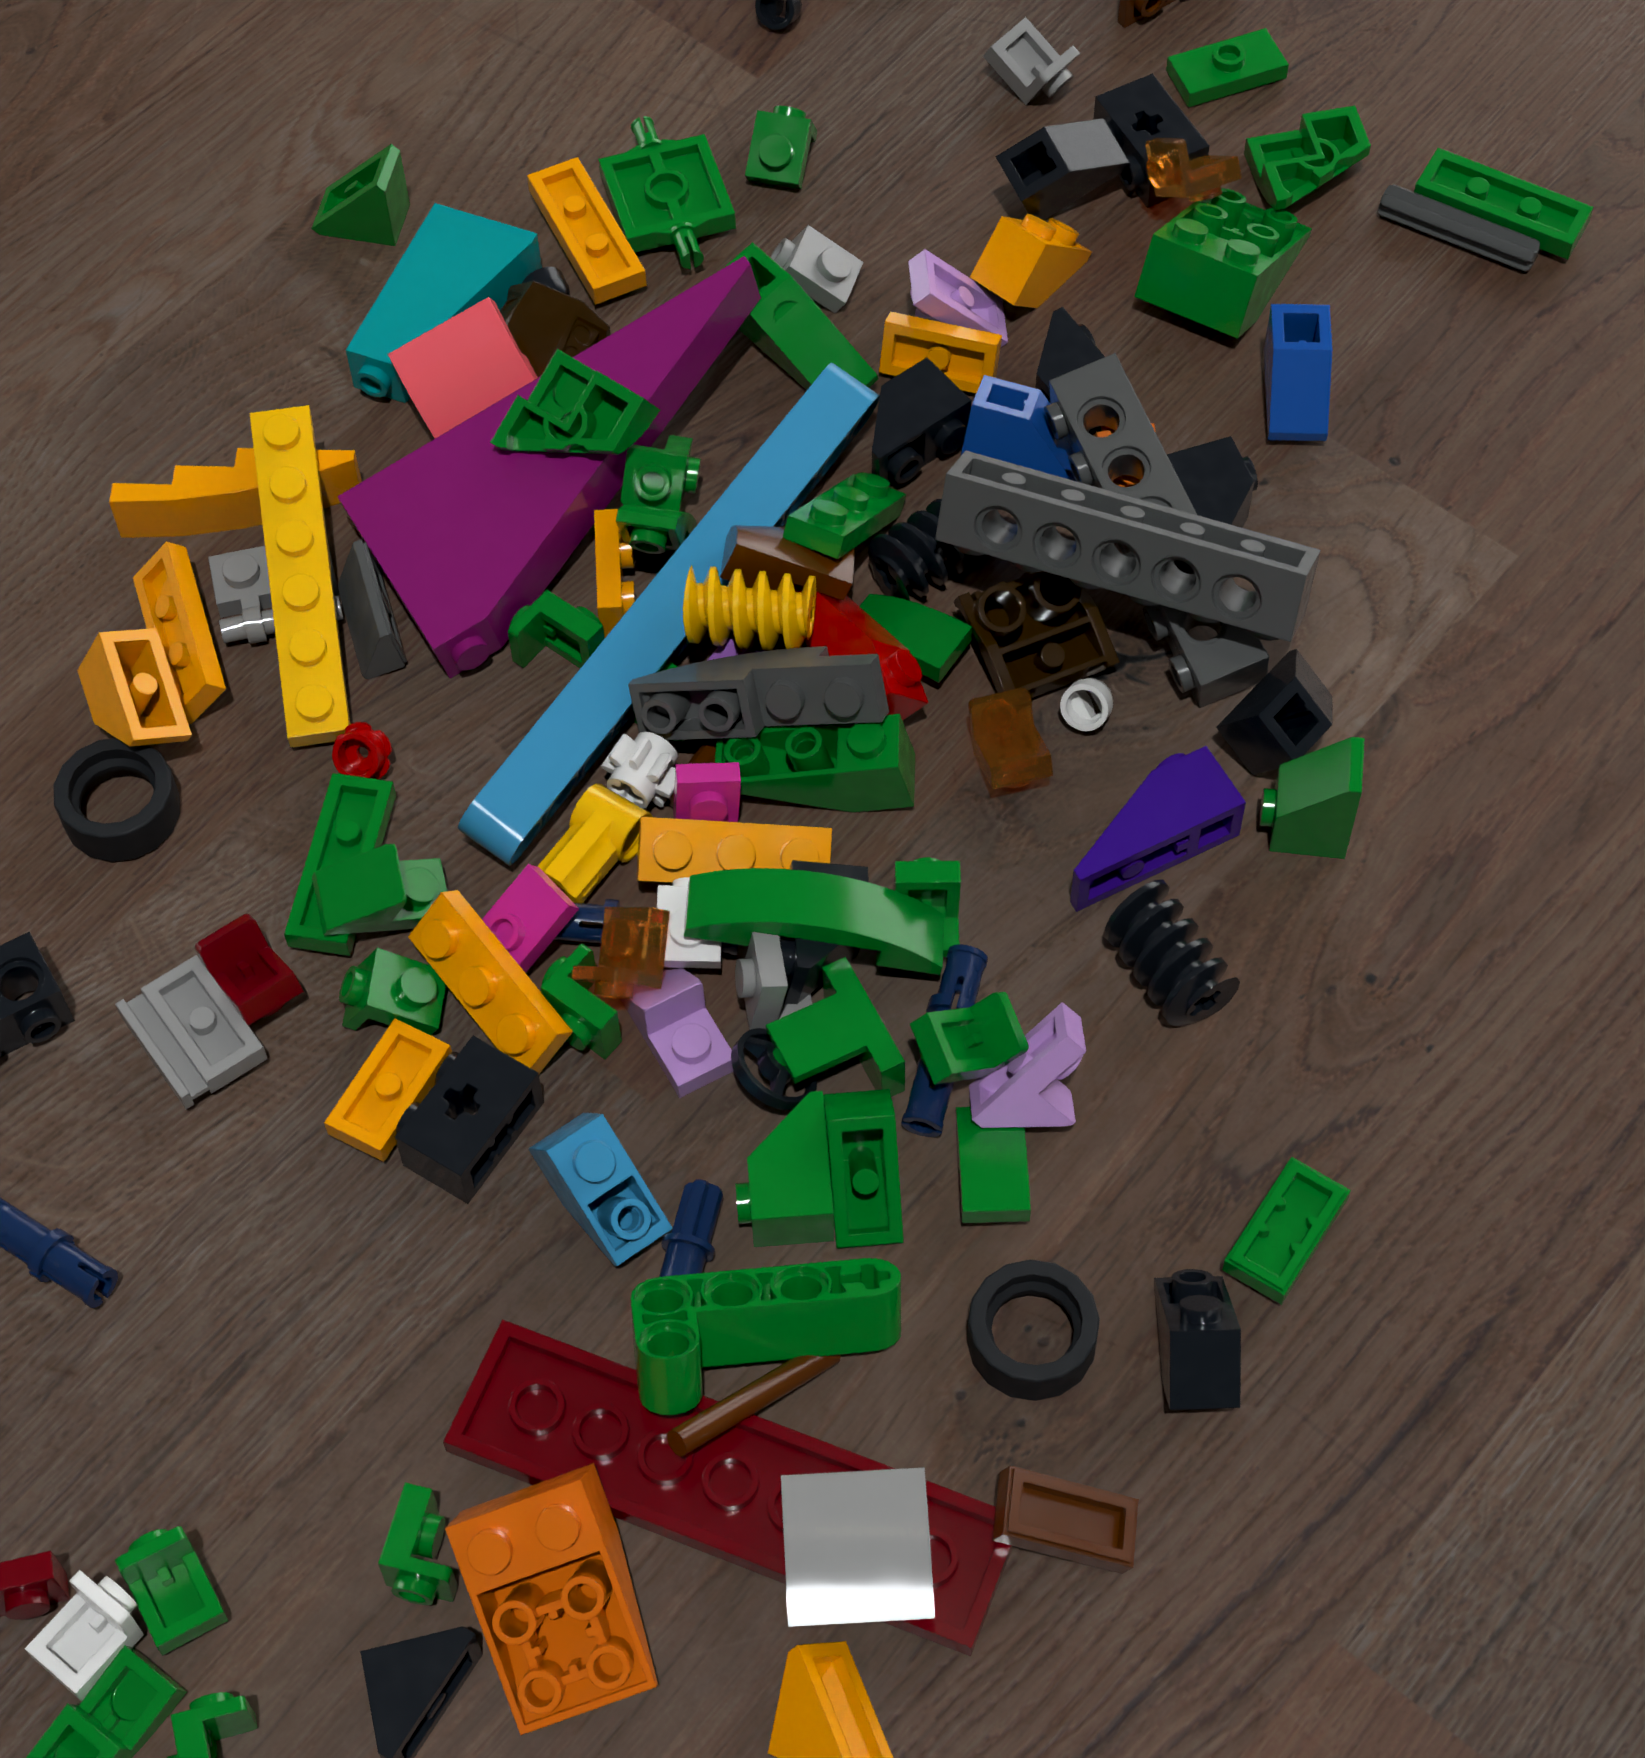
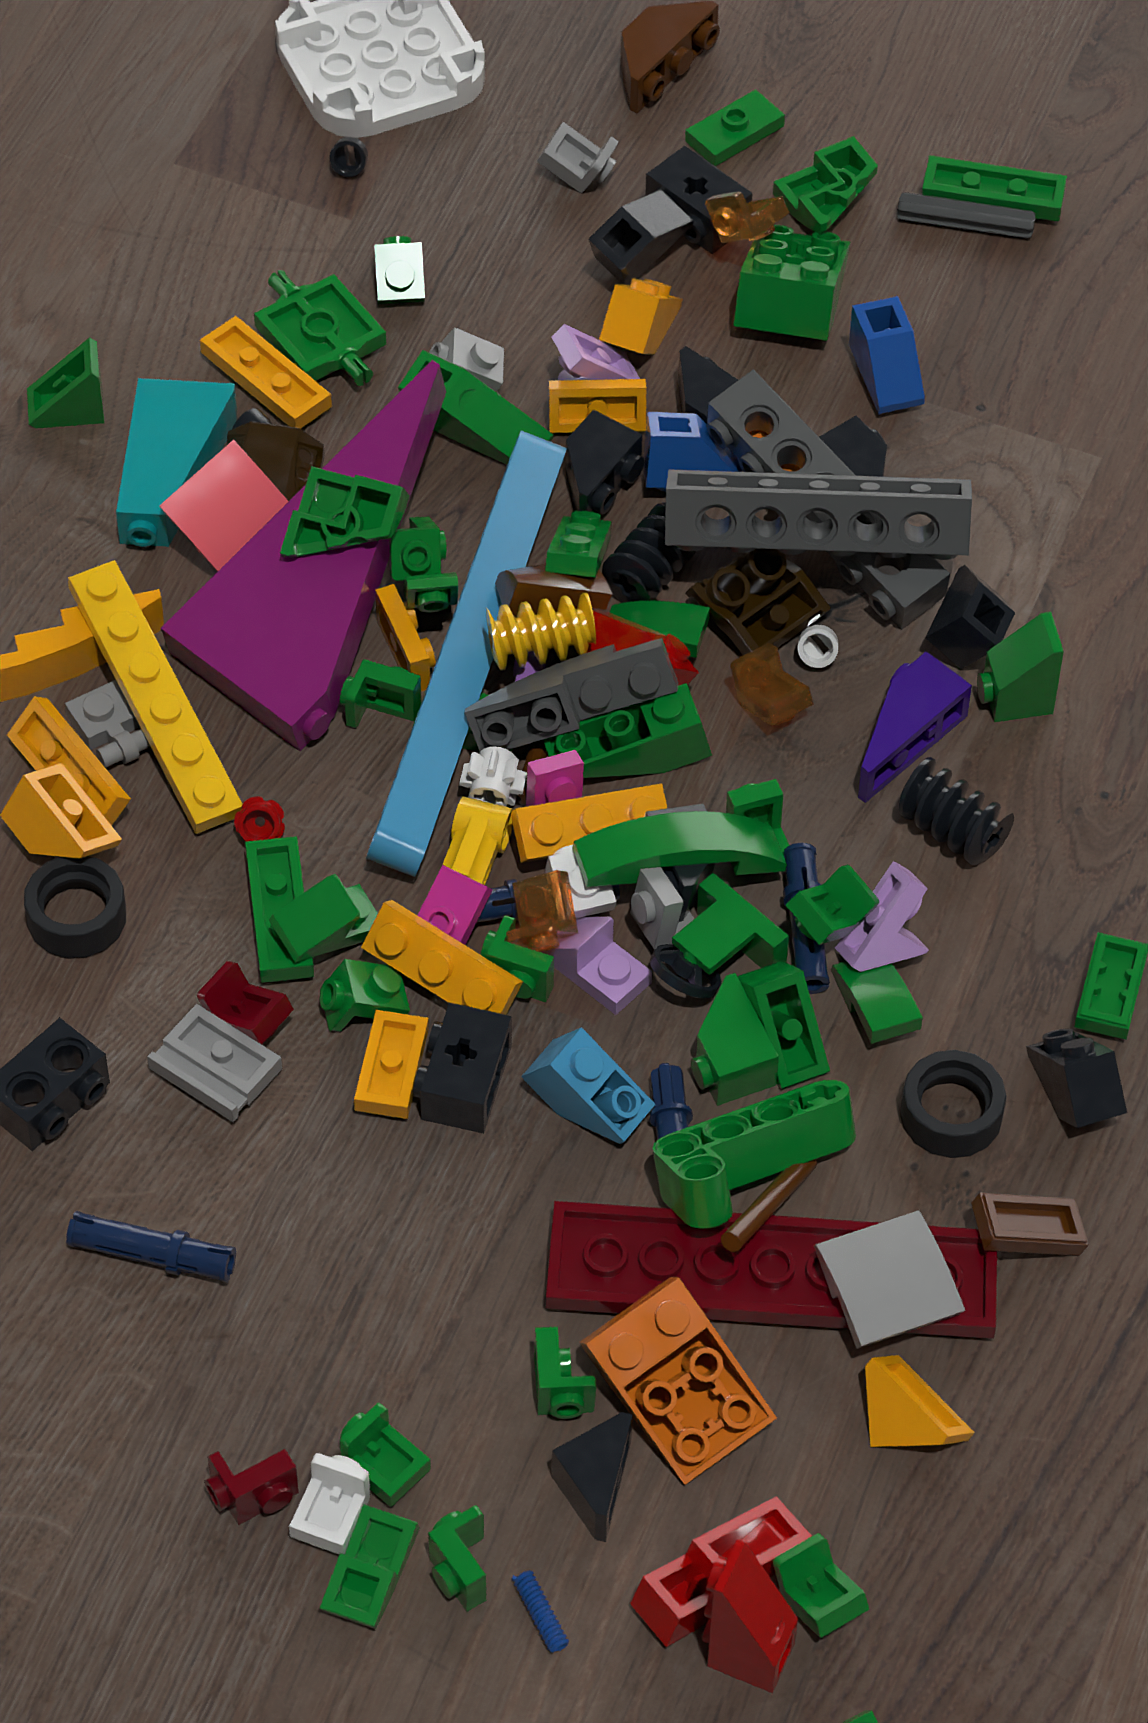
camera: 20 degrees left, 5 degrees down
dark grey slope [338,539,407,679] -> none

